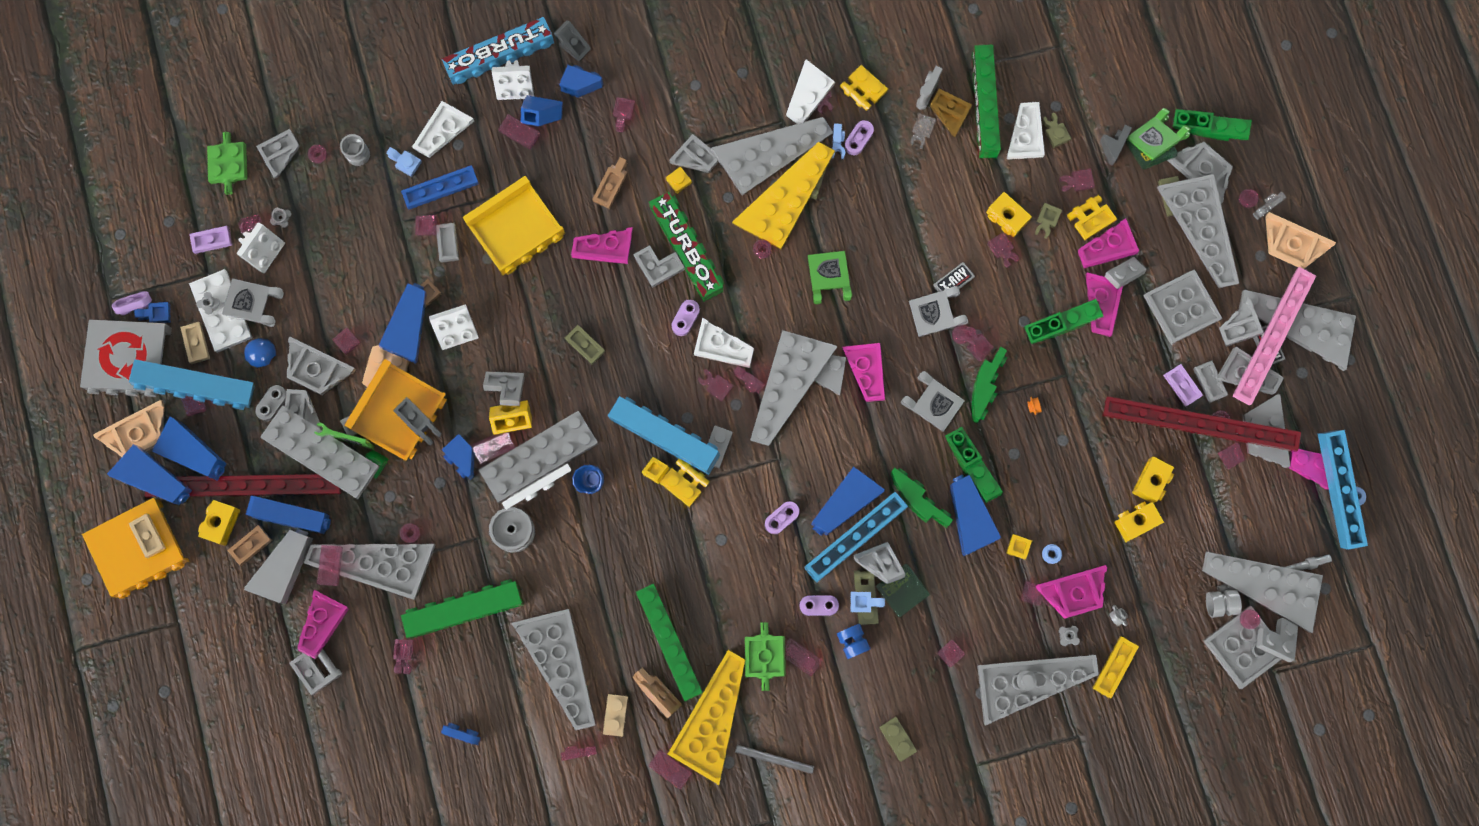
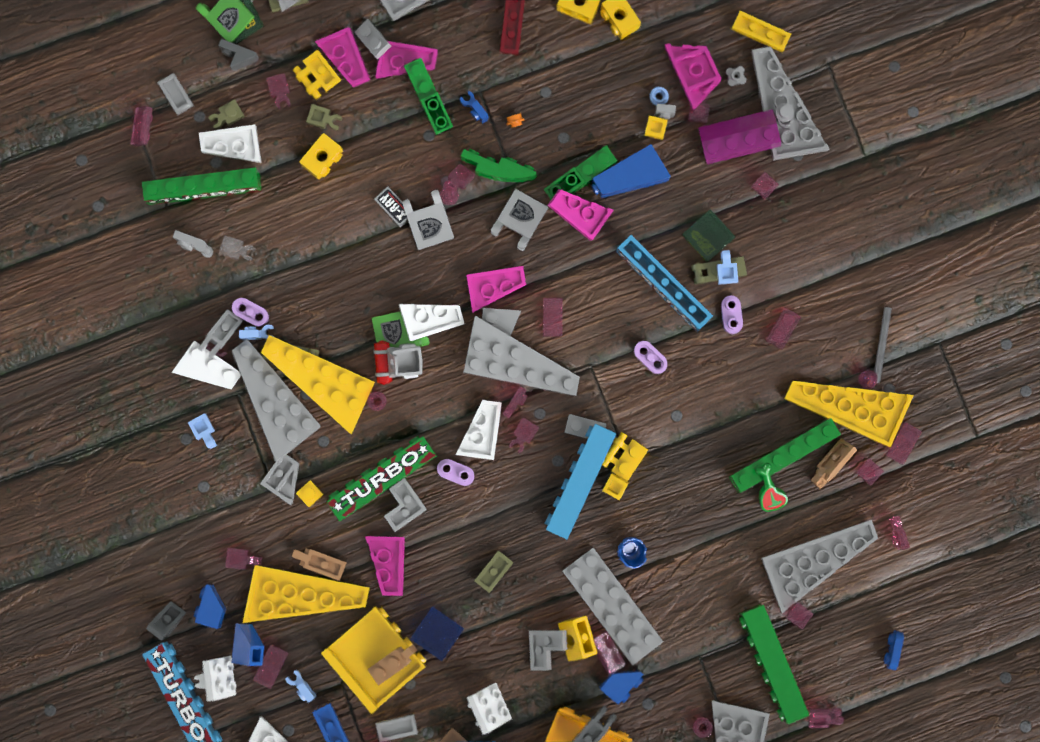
camera: 95 degrees left, 5 degrees up
light grey wheel [489,507,535,553] -> none
white wing [502,464,572,509] -> none
tan plate [603,694,628,737] -> none
bright green plate [745,622,786,691] -> none
blue slope [811,466,885,536] -> none
blue wheel [837,624,871,659] -> none
yellow plate [840,65,888,111] -> none
light grey wing [854,542,905,584] -> none
olive plate [879,717,917,762] -> none
green slope [890,467,953,528] -> none
pearl gold wing [930,89,972,137] -> none
clear pink plate [987,232,1019,268] -> none
light grey plate [1110,605,1128,626] -> none
none -> clear pink plate [130,106,152,146]
none -> light grey tile [157,73,194,115]
none -> light blue plate [188,413,217,449]
none -> light grey hinge [198,309,243,359]
none -> yellow wing [243,565,370,623]
none -> light blue plate [286,670,317,703]
none -> medium nougat hinge [367,644,418,686]
none -> light grey piece [374,340,422,385]
none -> white wing [399,304,465,341]
none -> clear blue plate [410,606,464,661]
none -> blue plate [460,91,488,124]
none -> clear pink plate [543,298,563,337]
none -> dark pink wing [547,190,614,240]
none -> light grey plate [655,104,676,120]
none -> magenta slope [699,109,781,164]
none -> green piece [755,463,788,512]
none -> clear pink plate [785,602,813,630]
none -> clear pink plate [856,458,884,486]
none -> clear pink plate [858,370,877,389]

